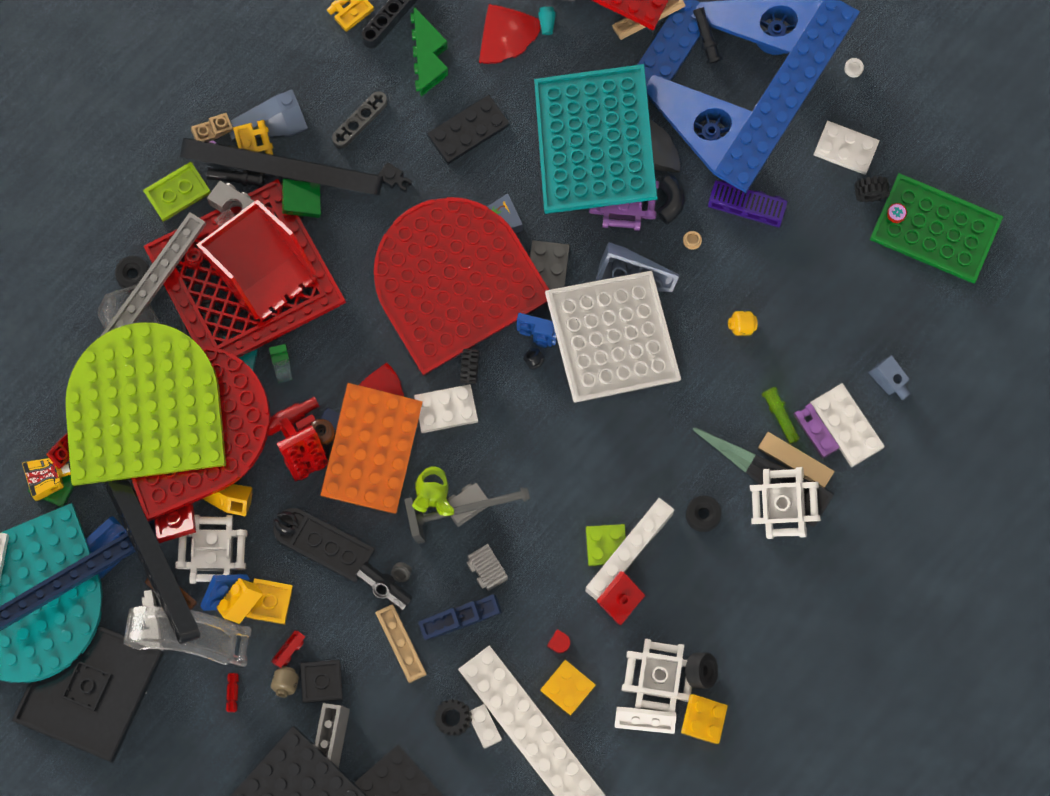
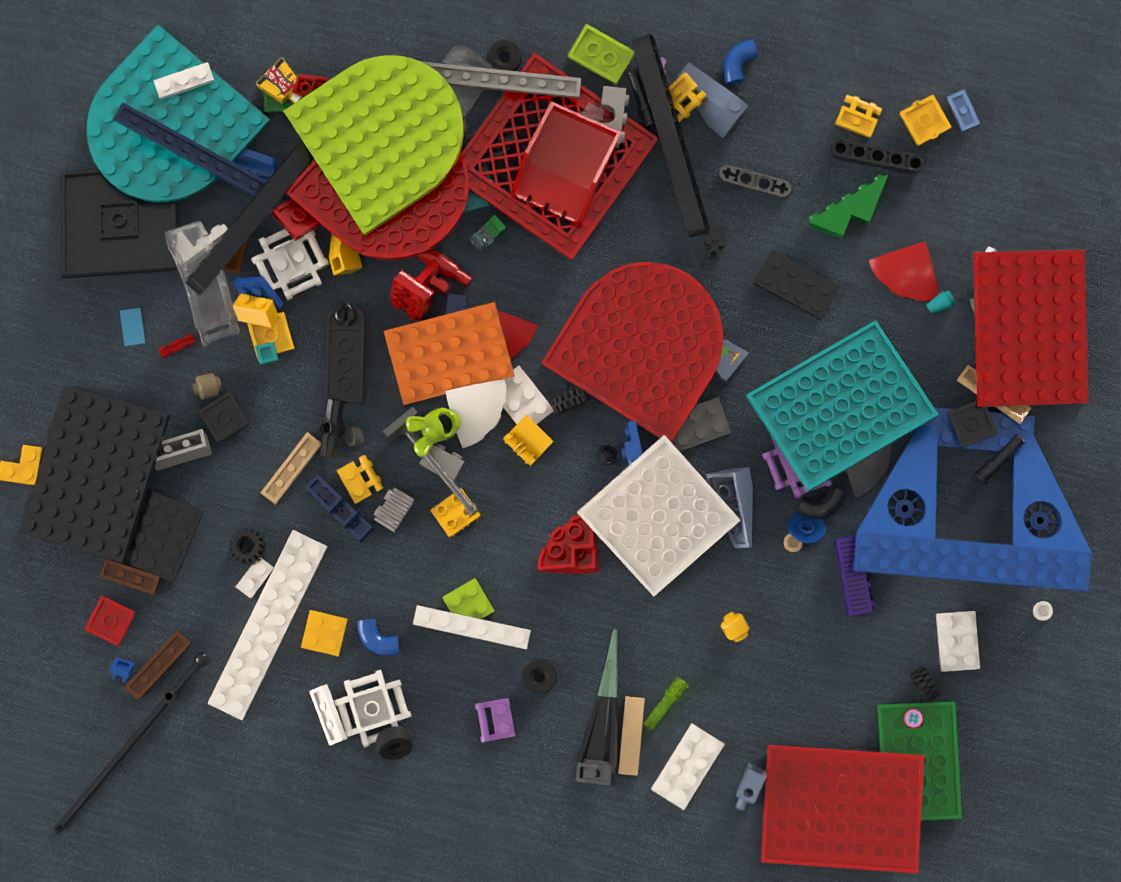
camera: 65 degrees right, 10 degrees up
red plate [184,248,203,266] -> none
tan slope [191,113,233,142] -> none
red plate [271,630,305,668] -> none
green tile [282,179,321,218] -> none
reddish brown head [311,419,335,446] -> none
red tile [547,629,570,653] -> none
red plate [596,571,645,625] -> none
yellow plate [681,694,728,744] -> none
white brick [750,467,821,539] -> none
medium lavender plate [794,404,840,459] -> none
none -> dark azure sticker [120,308,145,346]
none -> teal tile [255,342,279,366]
none -> yellow plate [336,455,383,504]
none -> blue cylinder [357,619,400,656]
none -> yellow hinge [430,488,481,538]
none -> white brick [445,379,507,448]
none -> medium lavender plate [474,698,515,742]
none -> yellow hinge [503,415,553,466]
none -> red brick [537,514,599,574]
none -> blue cylinder [723,39,758,85]
none -> red plate [761,745,924,873]
none -> blue dish [788,513,826,543]
none -> black plate [946,401,998,449]

